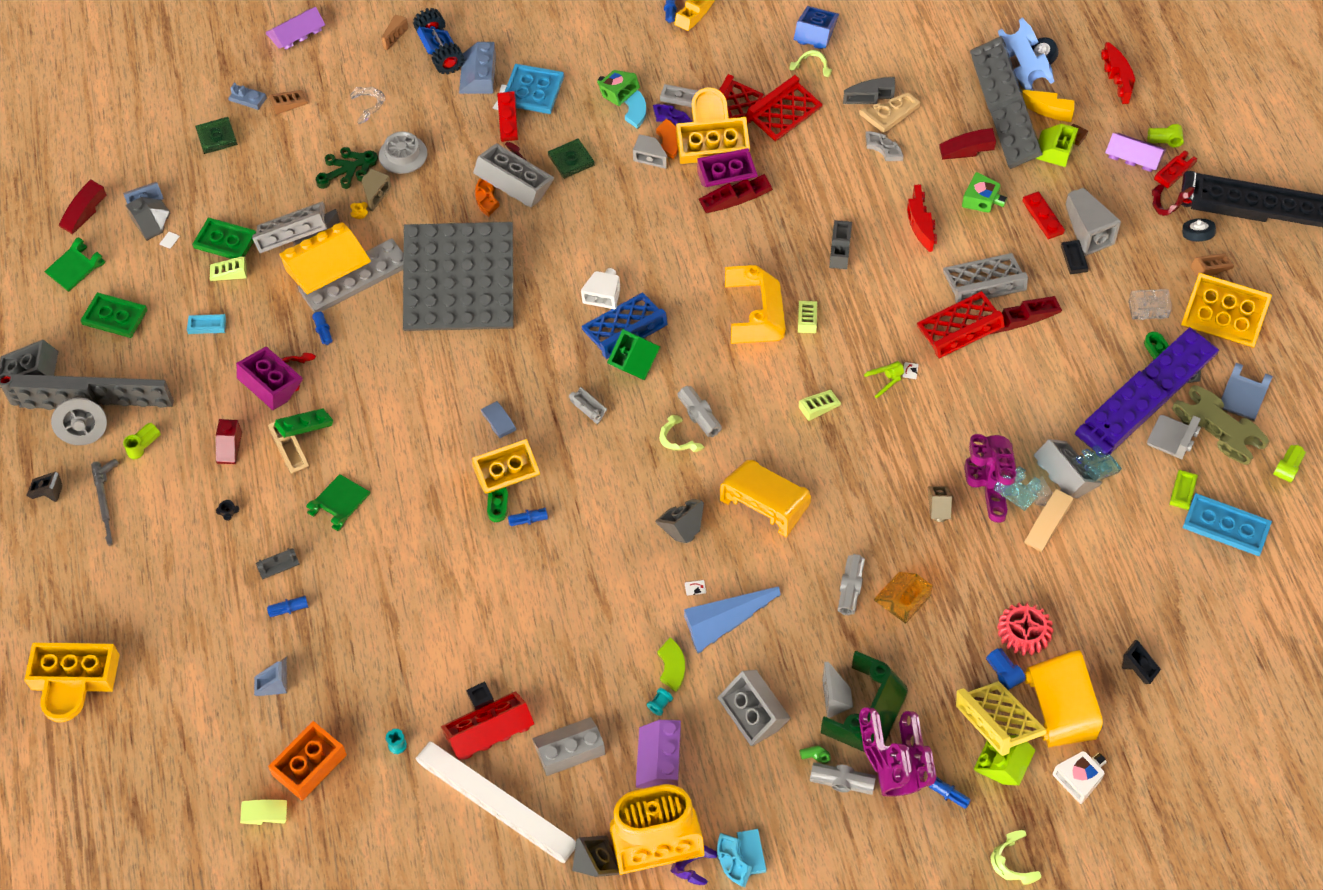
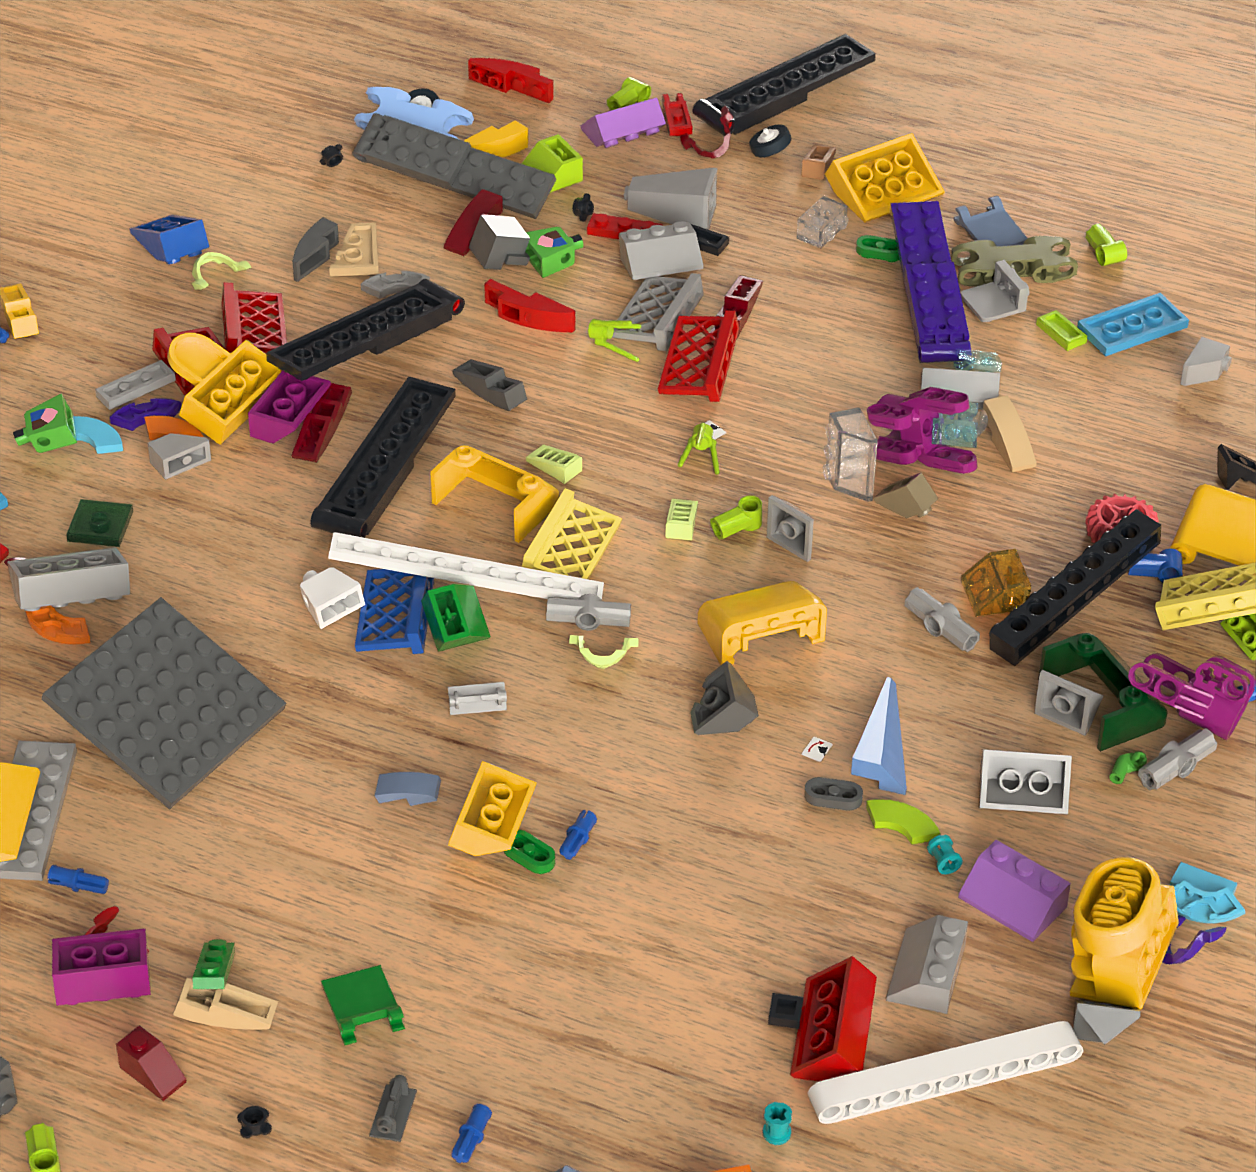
camera: 55 degrees left, 15 degrees down
none -> black hinge [267,279,465,381]
none -> black hinge [310,376,456,538]
none -> black plate [320,144,343,167]
none -> white plate [328,532,604,600]
none -> dark grey plate [469,215,530,270]
none -> light yellow fence [522,488,622,579]
none -> black plate [573,193,594,222]
none -> lime plant [588,319,641,362]
none -> light grey slope [619,221,703,280]
none -> lime piece [710,496,762,540]
none -> light grey slope [767,495,814,562]
none -> dark grey plate [804,777,863,811]
none -> clear slope [823,407,878,502]
none -> black brick [989,509,1161,666]
none -> light grey slope [1181,337,1232,386]

